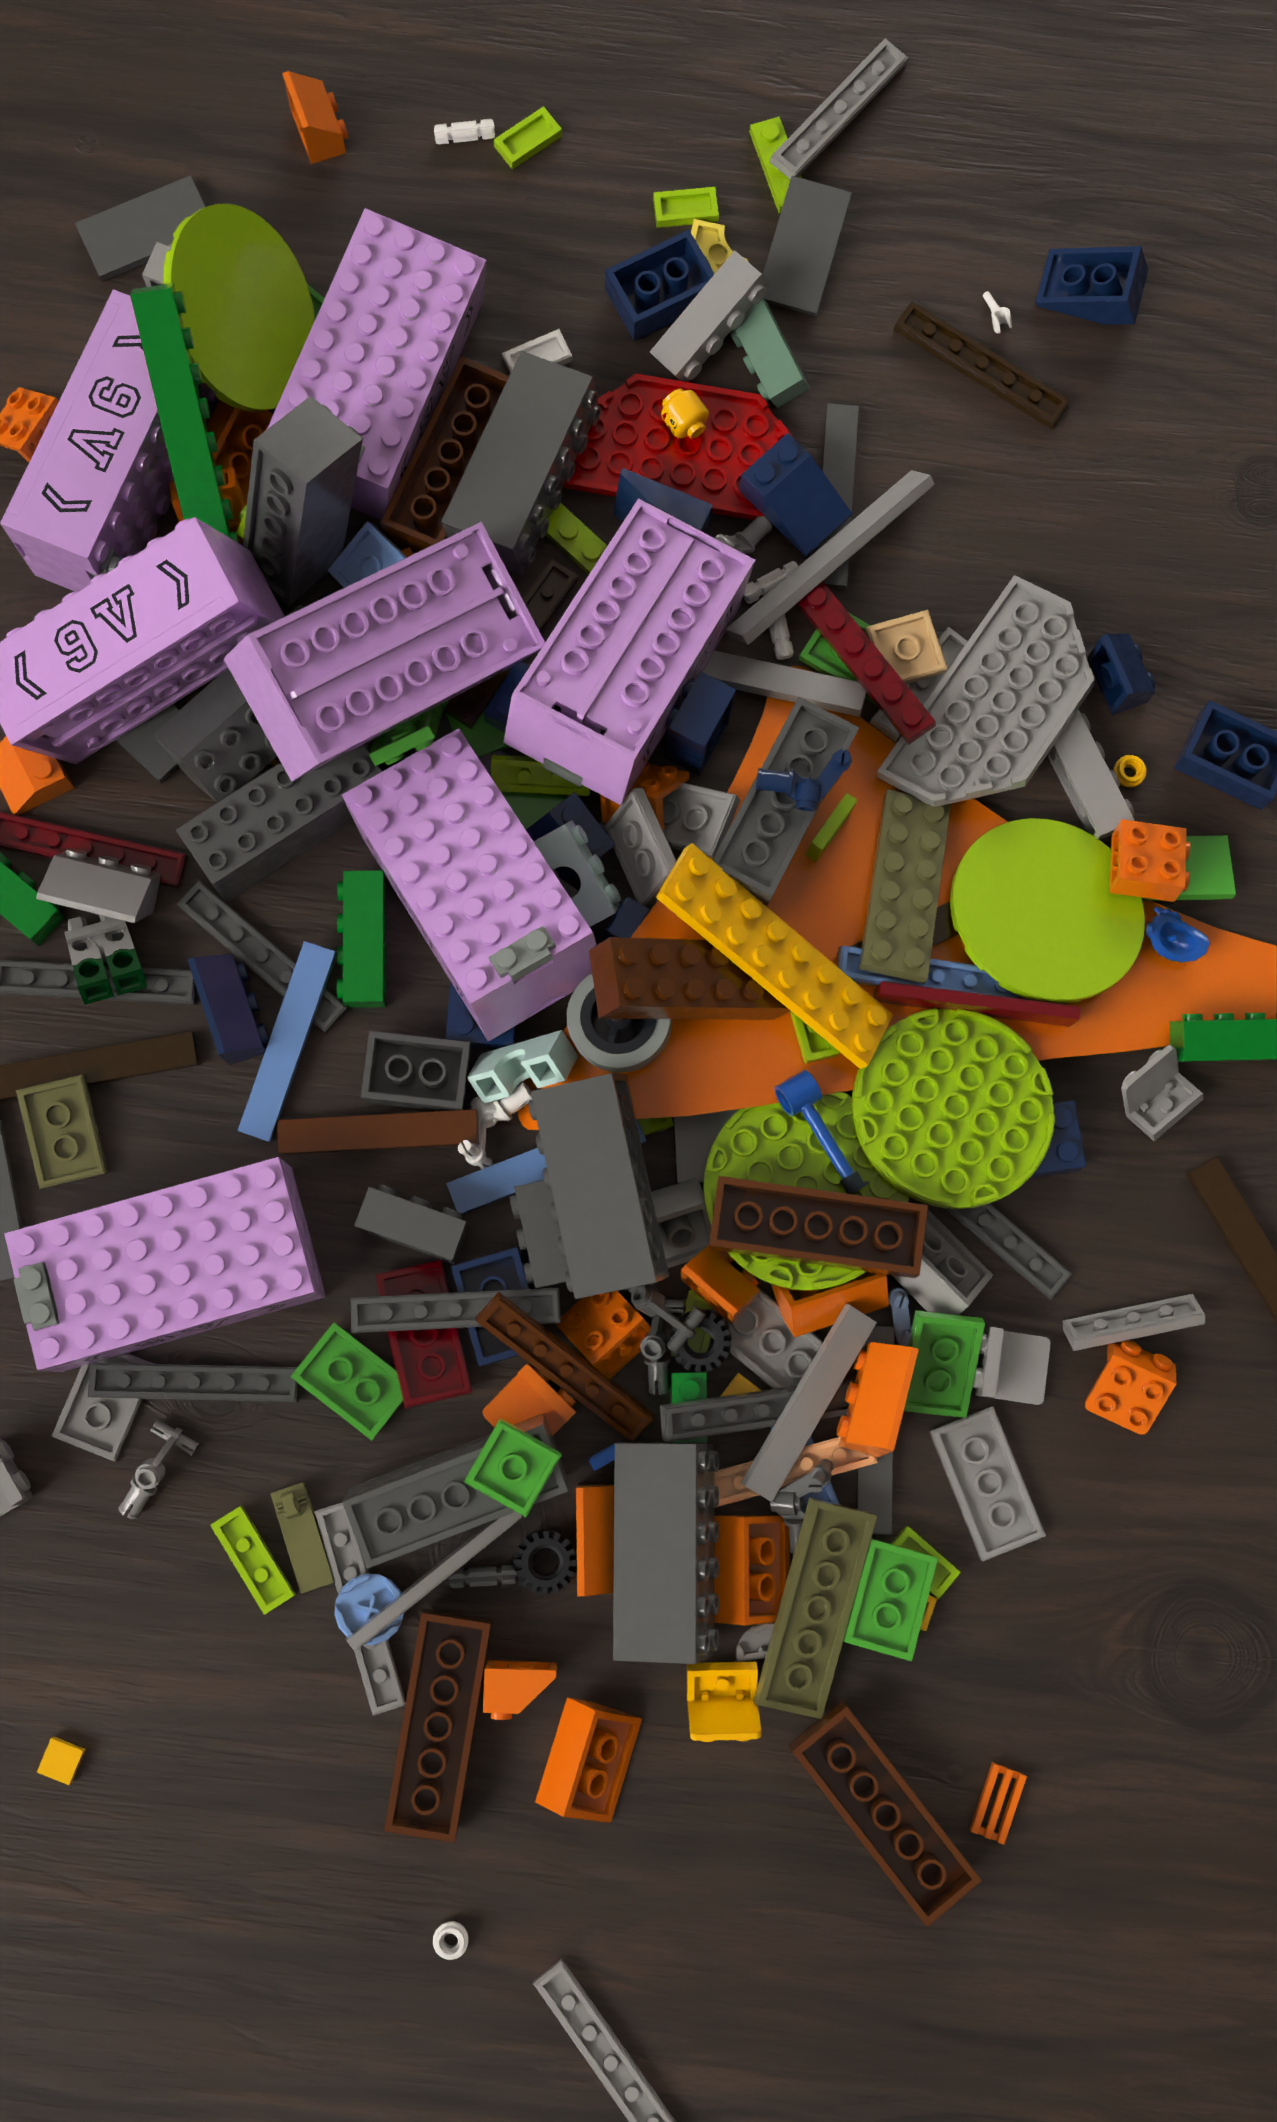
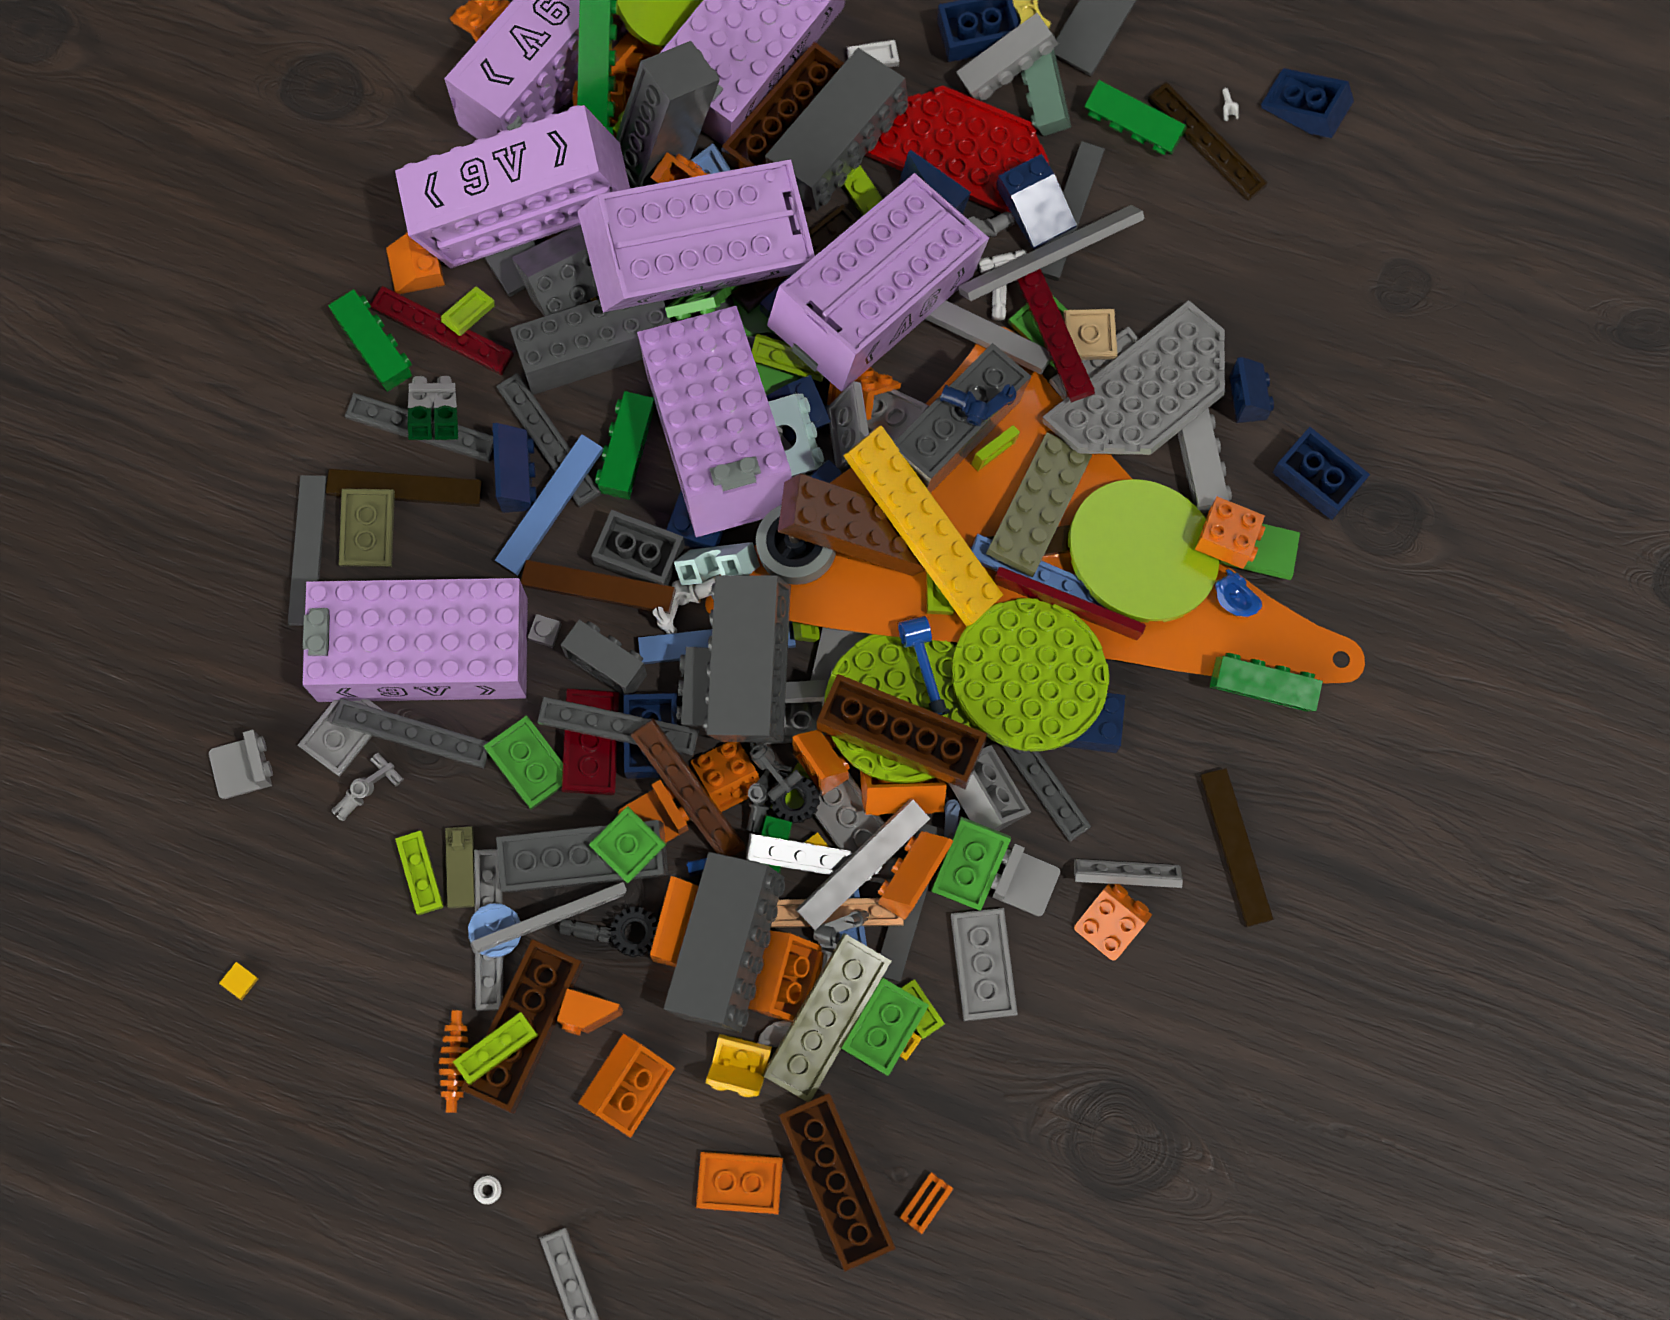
camera: 20 degrees right, 5 degrees down
light grey slope [36,848,161,923] -> none
yellow head [661,388,709,439] -> none
dark blue brick [663,671,736,776] -> none
yellow plate [1113,755,1147,788] -> none
light grey bracket [1121,1045,1204,1141] -> none
none -> orange piece [439,1010,469,1113]
none -> lime tile [441,286,495,336]
none -> lime plate [453,1012,538,1085]
none -> light grey plate [528,614,562,648]
none -> orange bracket [650,152,709,183]
none -> orange tile [696,1152,783,1214]
none -> green brick [1084,80,1186,156]

